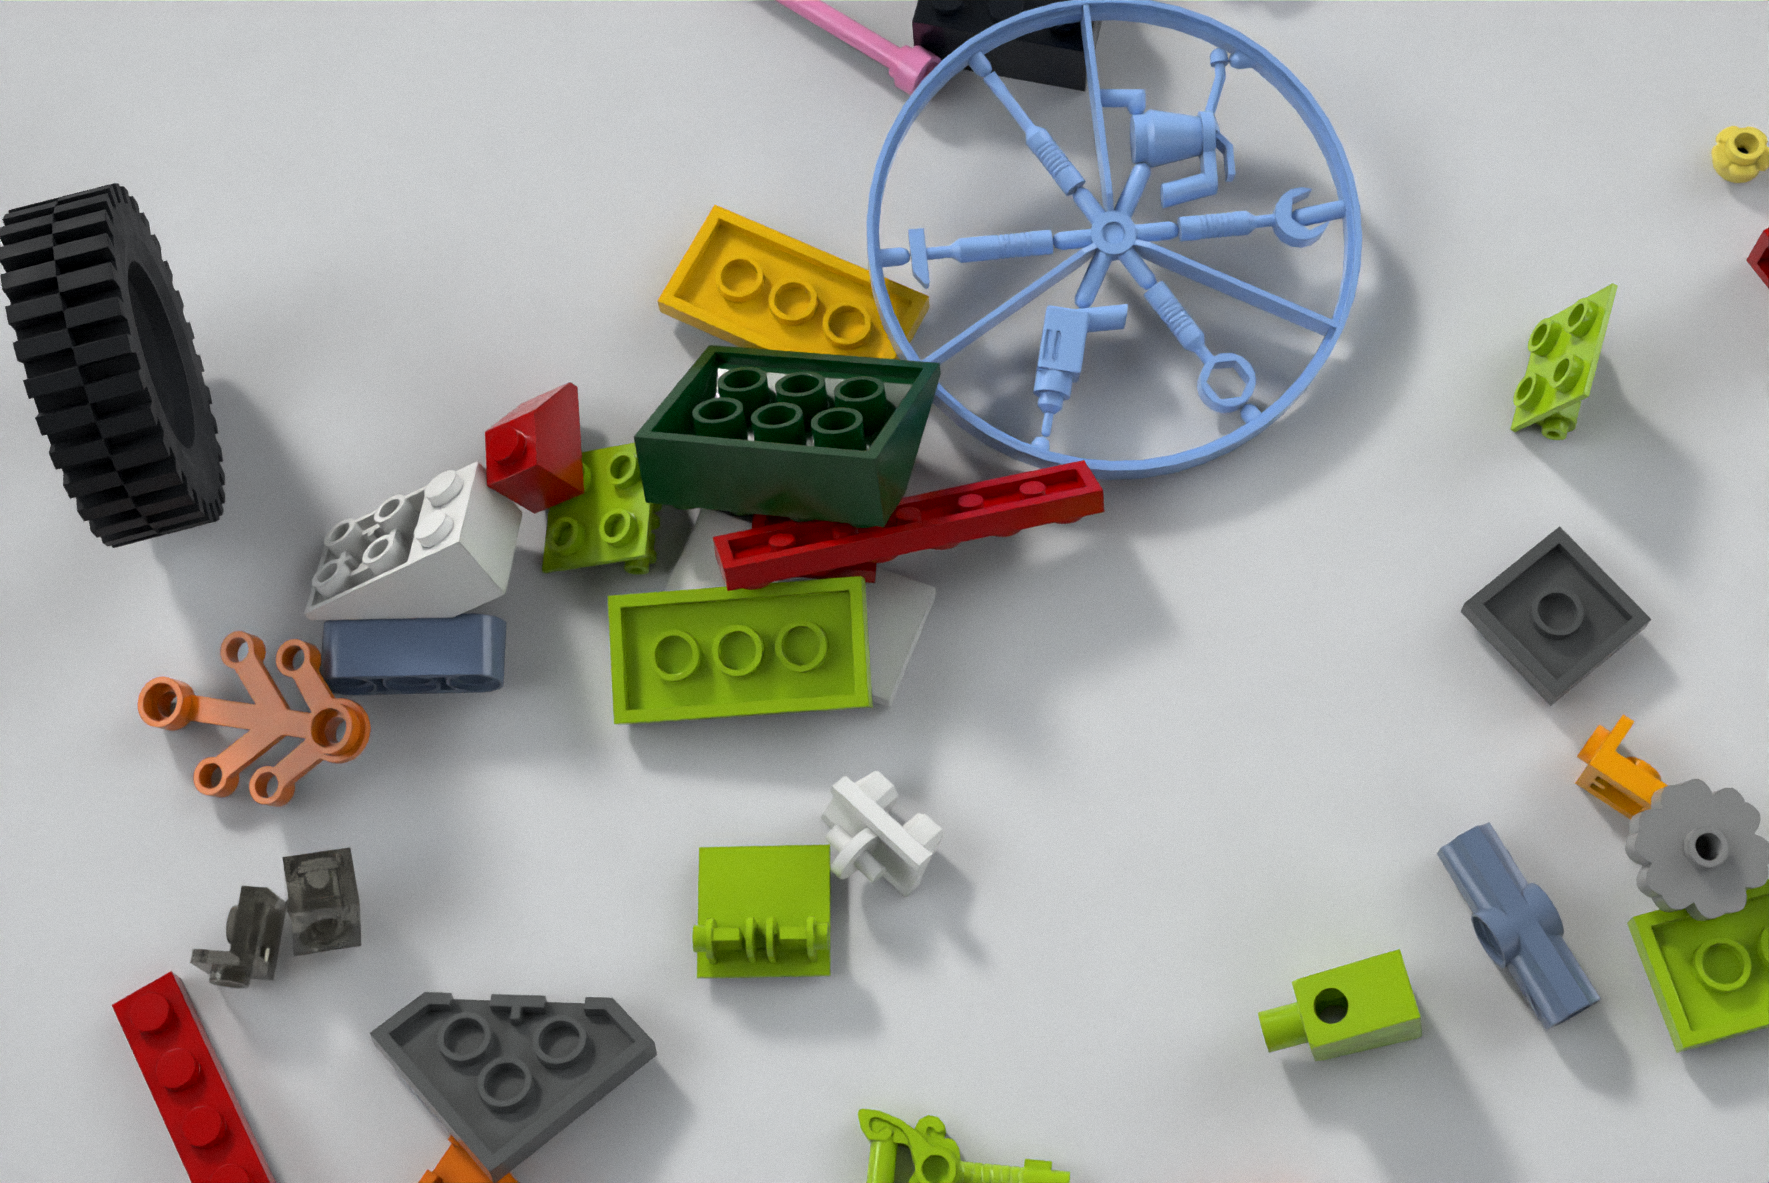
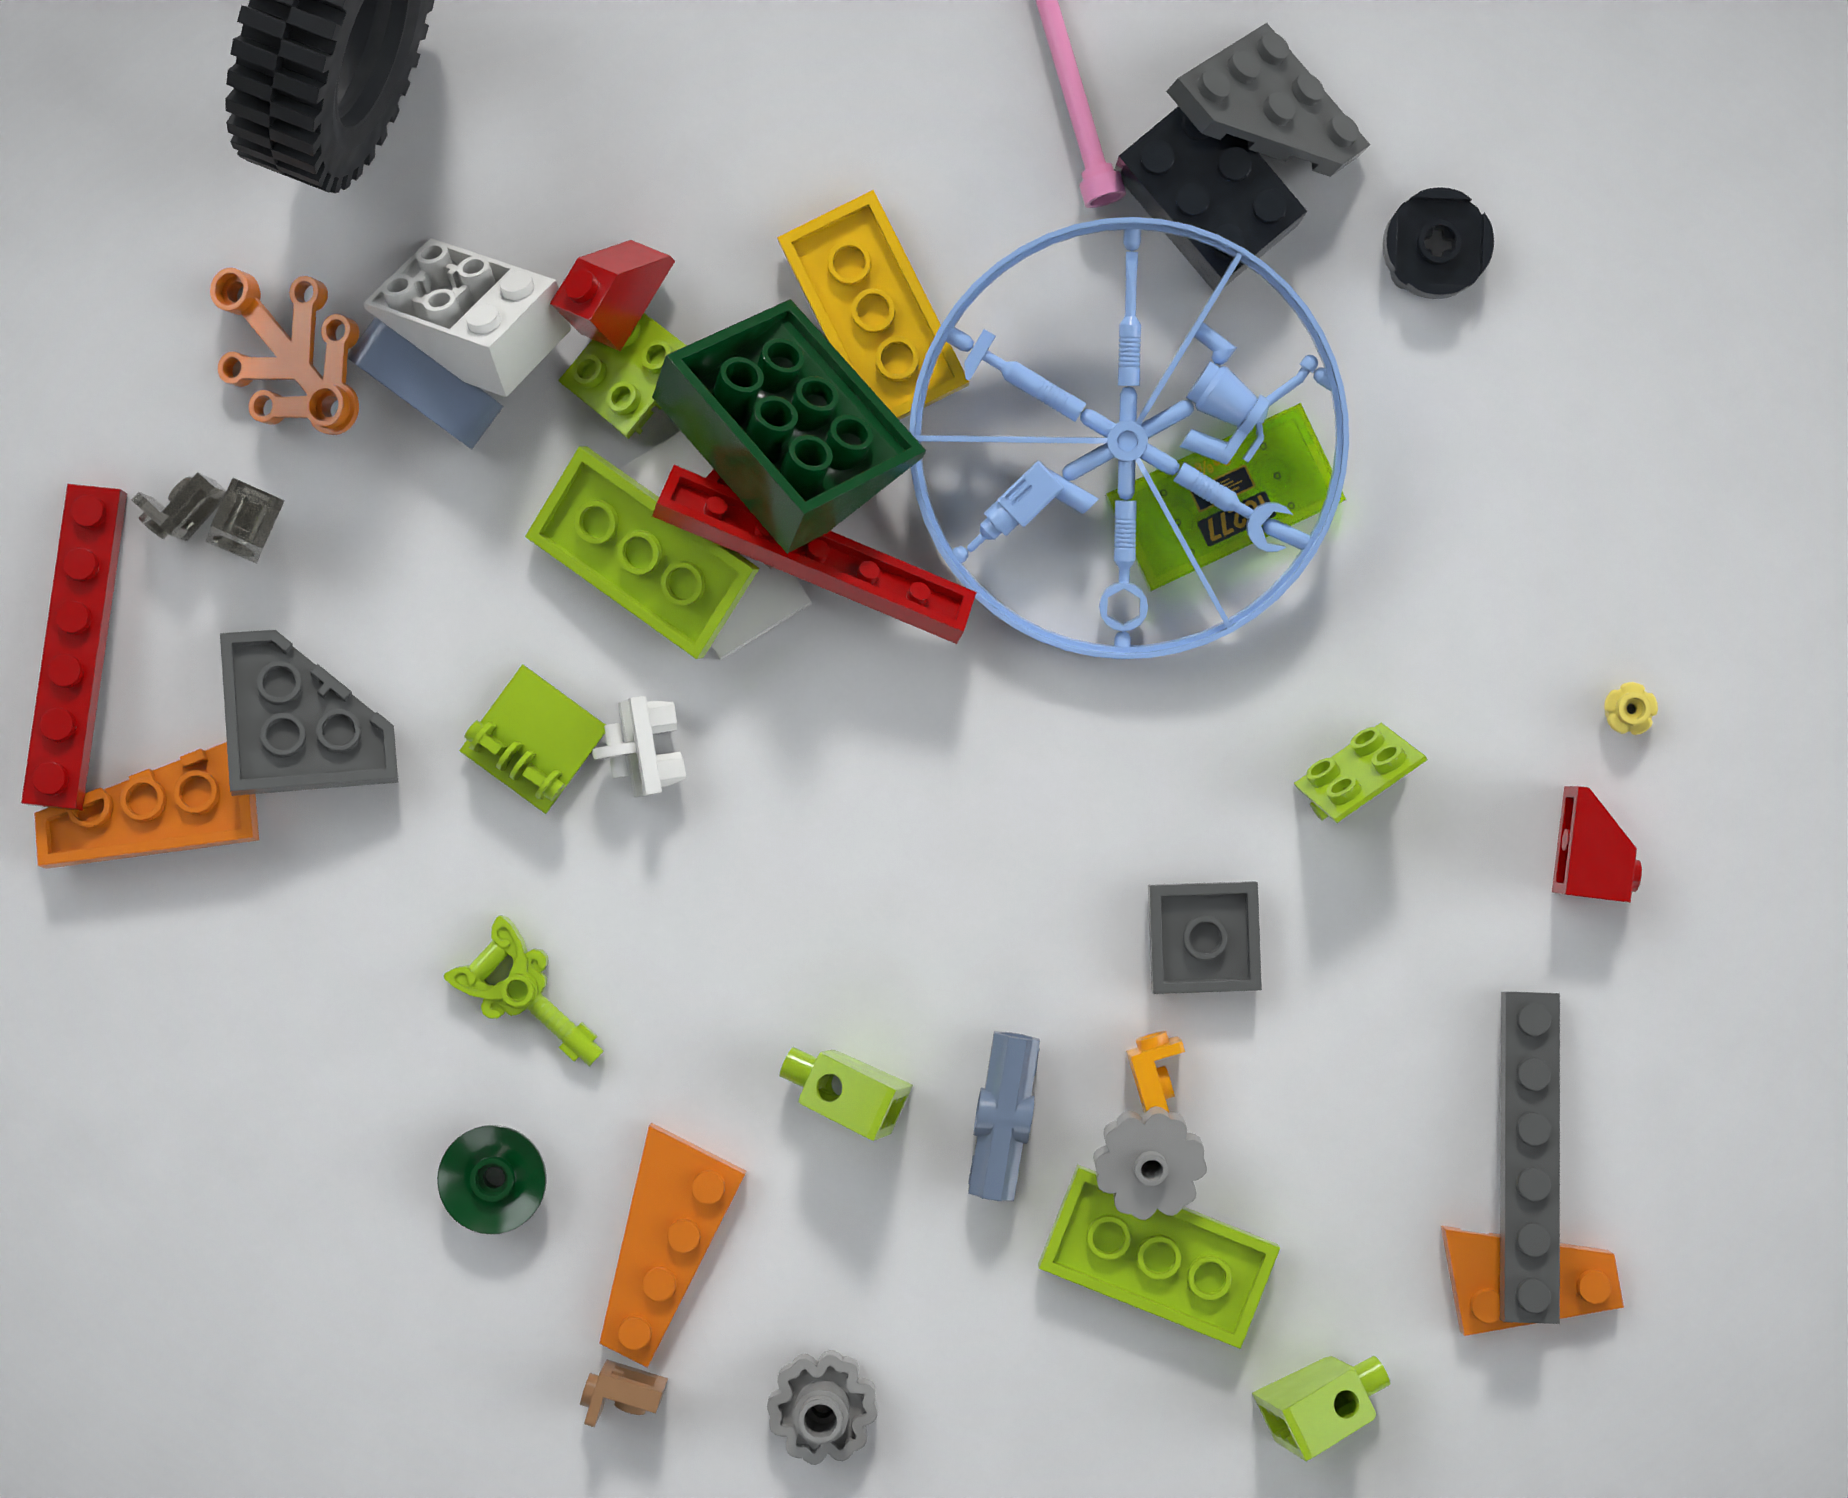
camera: 30 degrees right, 20 degrees up
none -> clear neon green tile [1105,403,1346,592]

